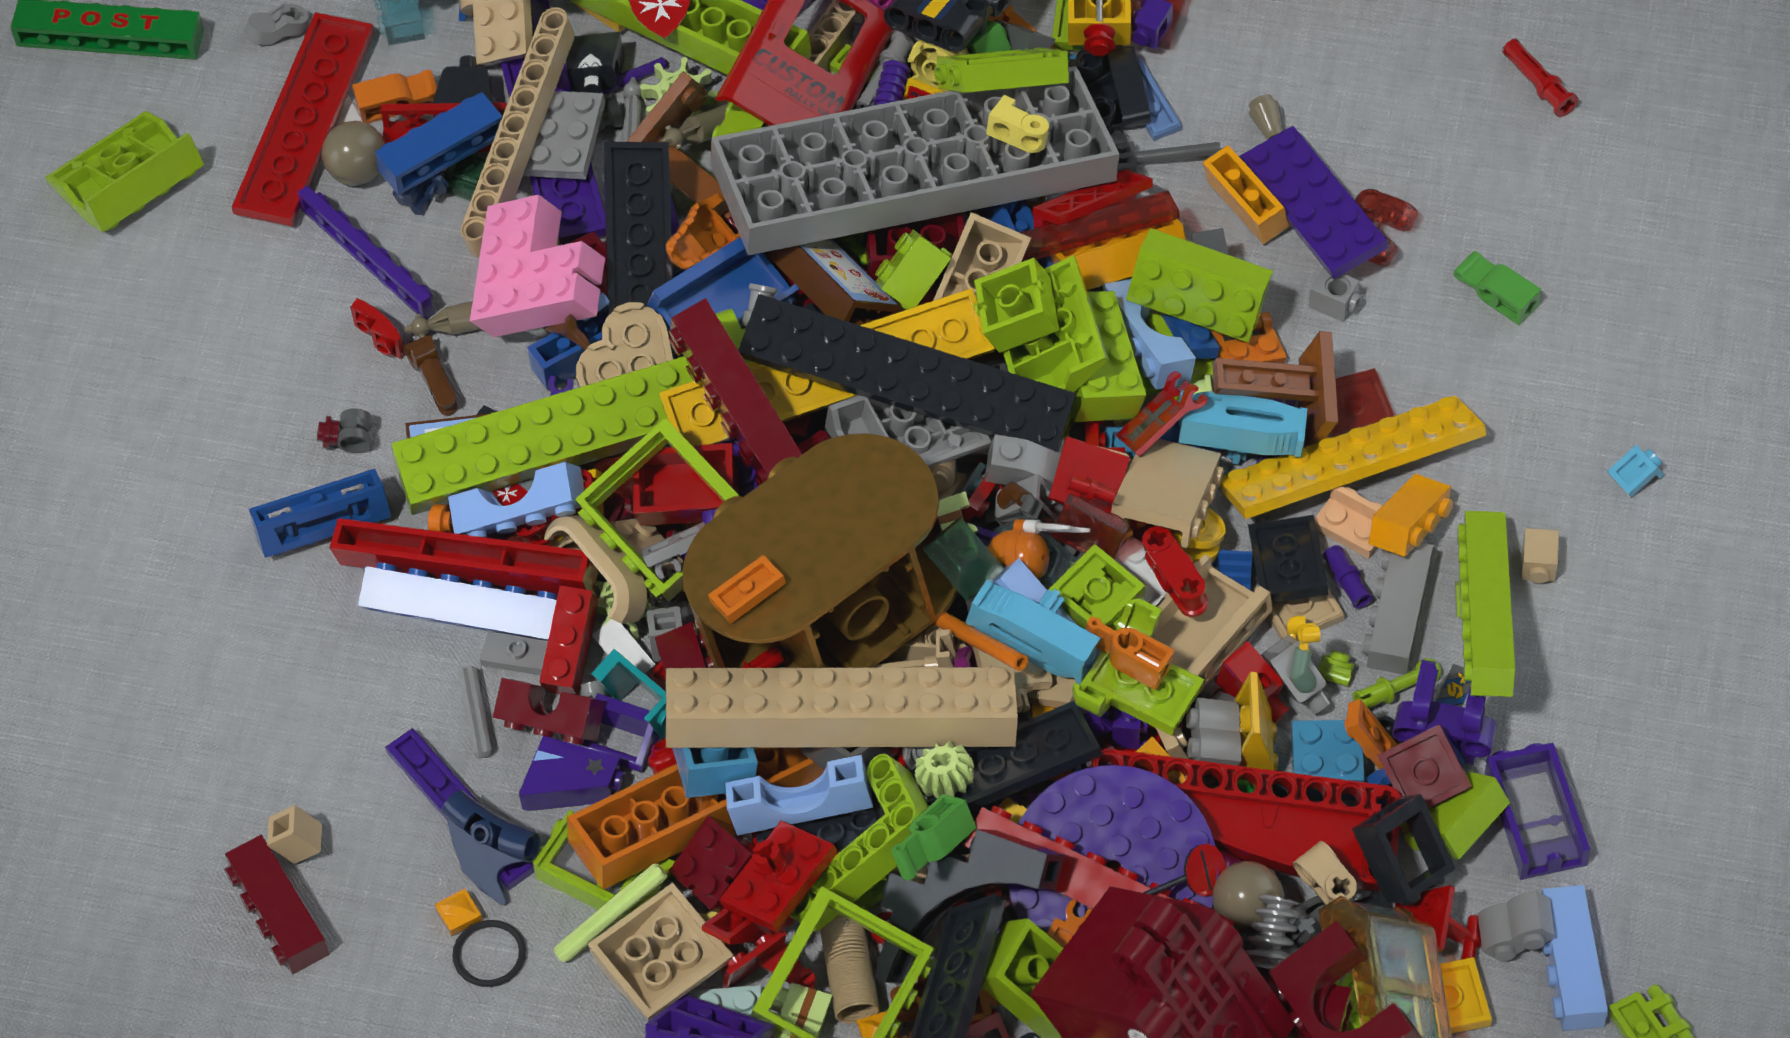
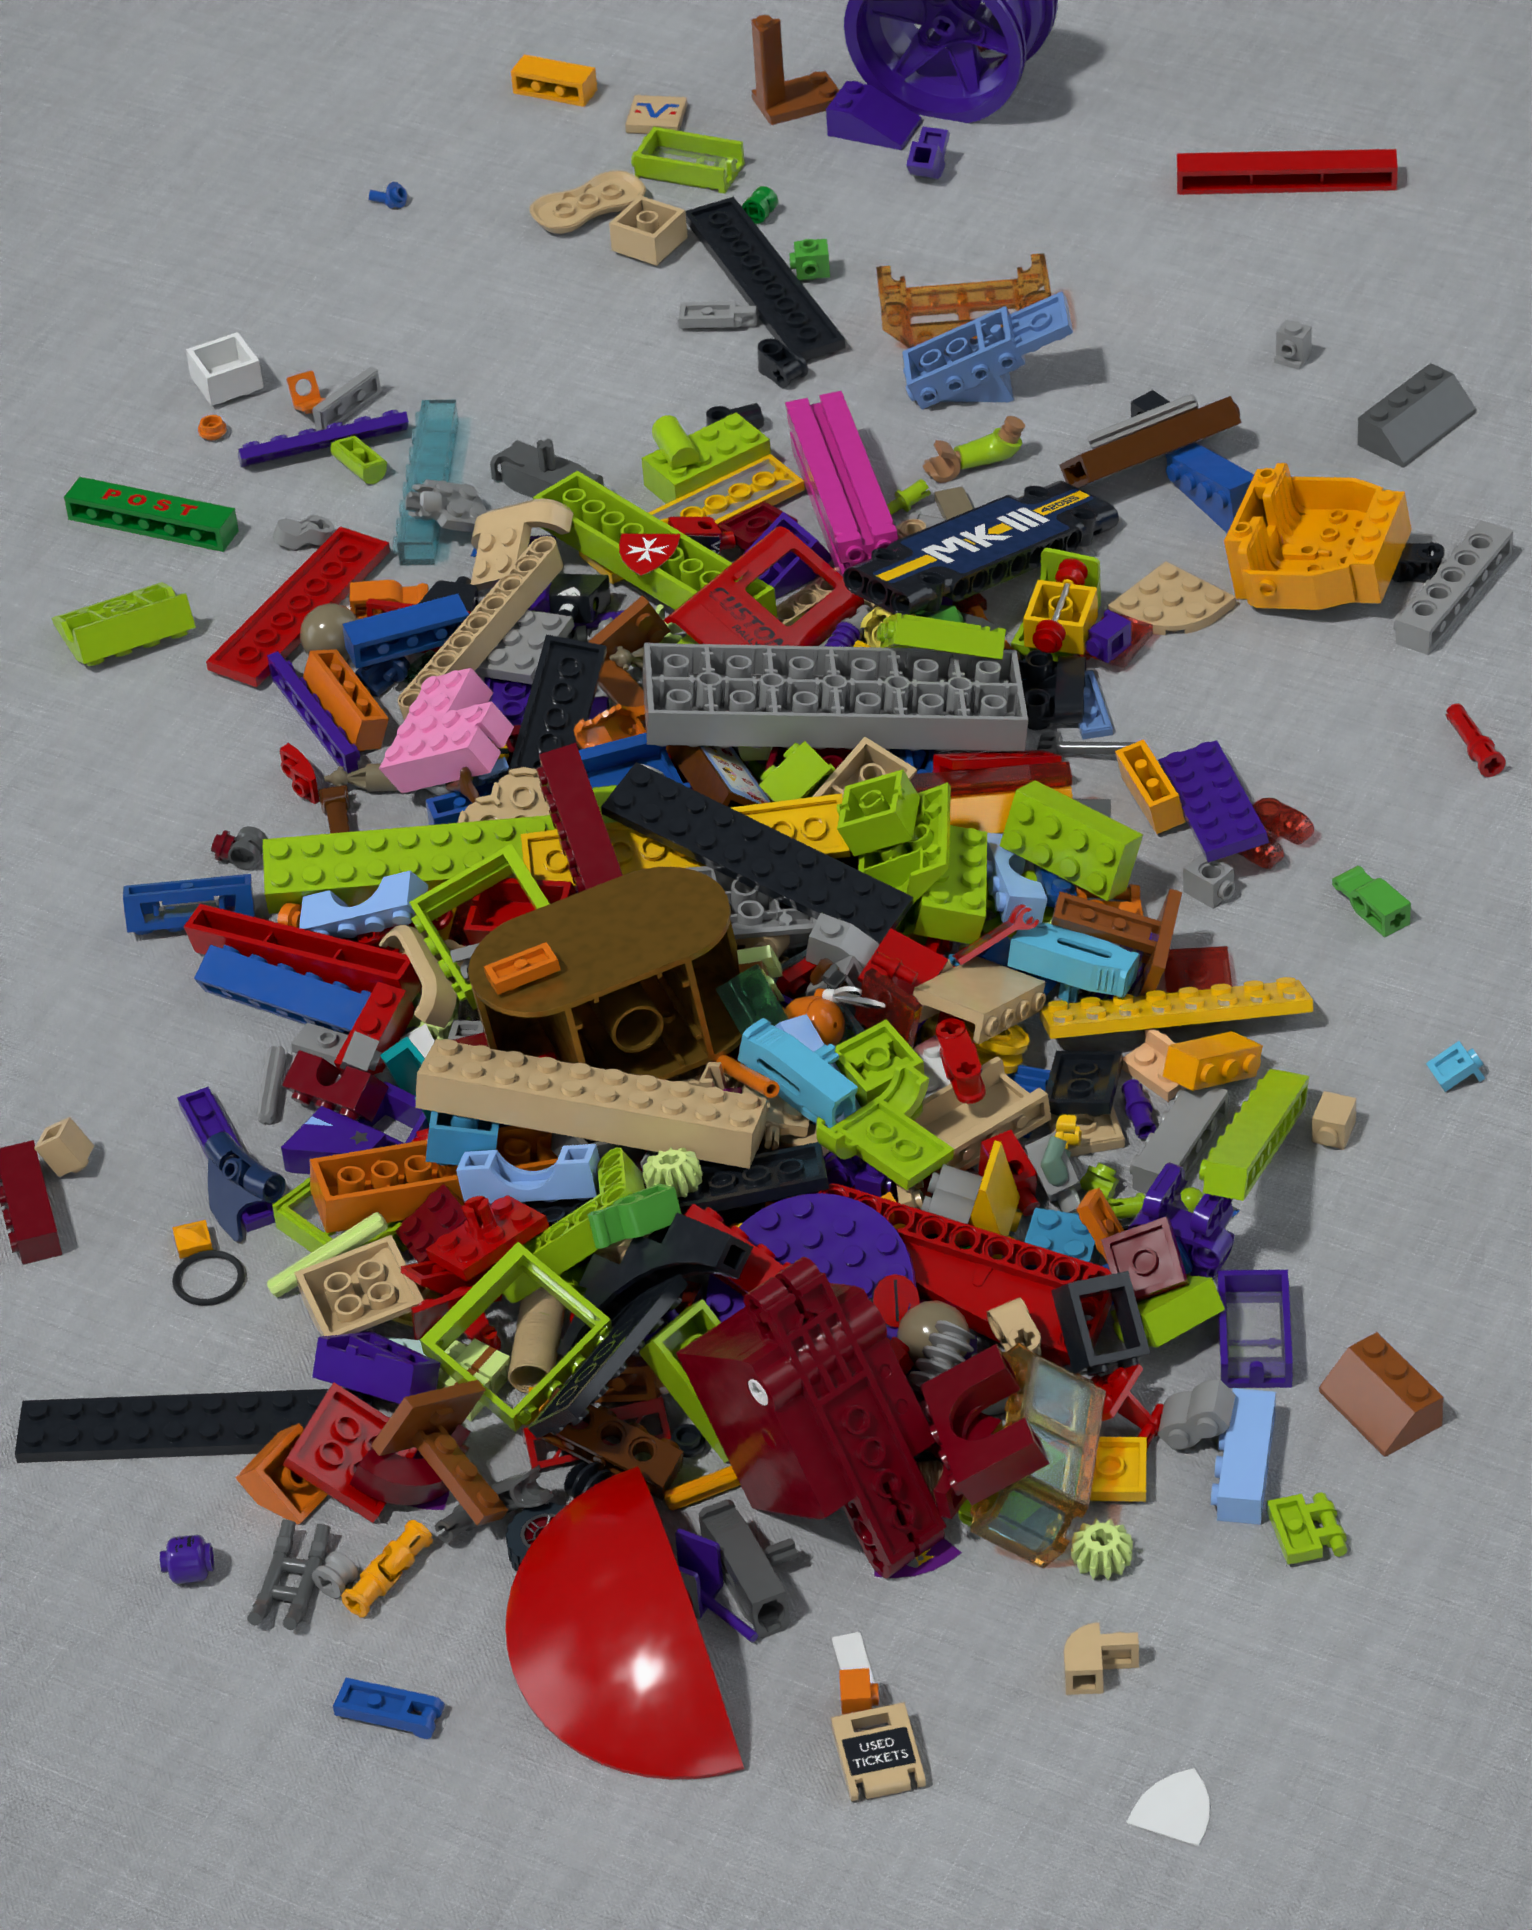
camera: 15 degrees right, 15 degrees down
light yellow leg [986,95,1049,153] -> none
orange piece [1085,617,1175,690] -> none
dark tan cone [1248,95,1283,140] -> none
none -> orange brick [303,649,389,751]
none -> light grey plate [340,1031,382,1072]
none -> dark orange slope [1319,1332,1444,1457]

